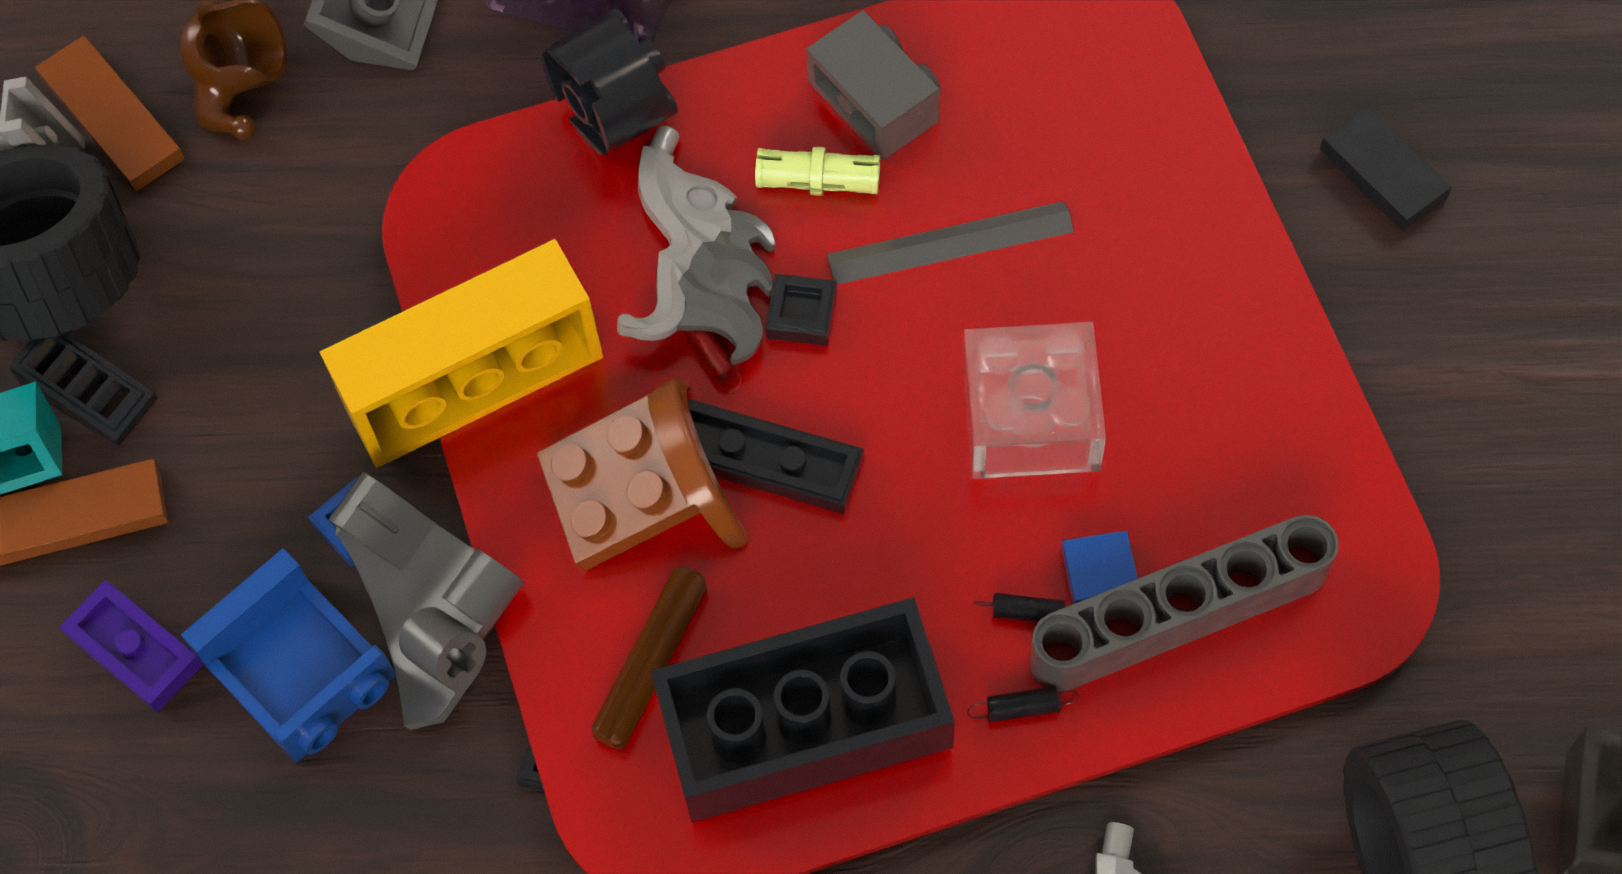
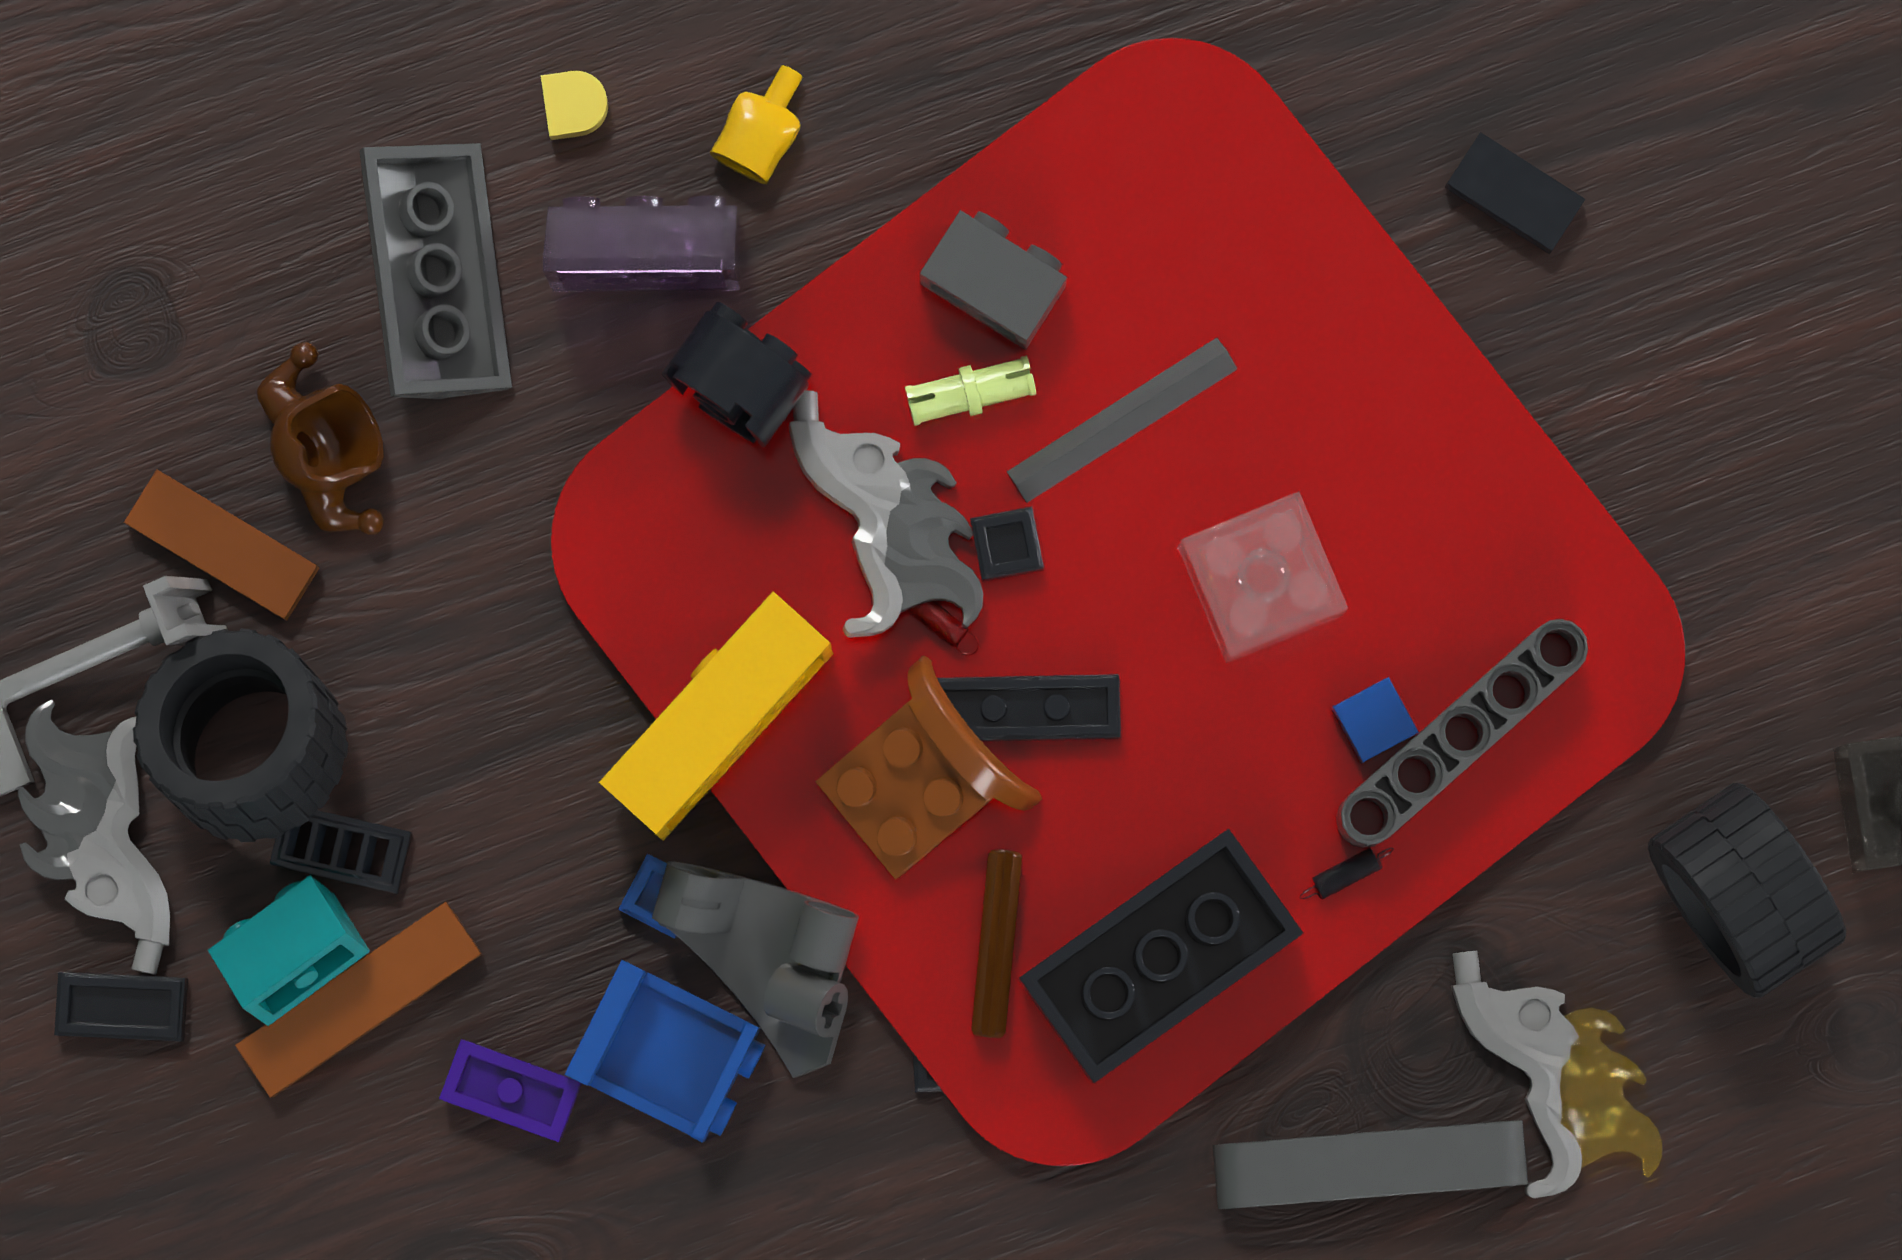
camera: 25 degrees left, 20 degrees up
black piece [972,592,1065,623] -> none

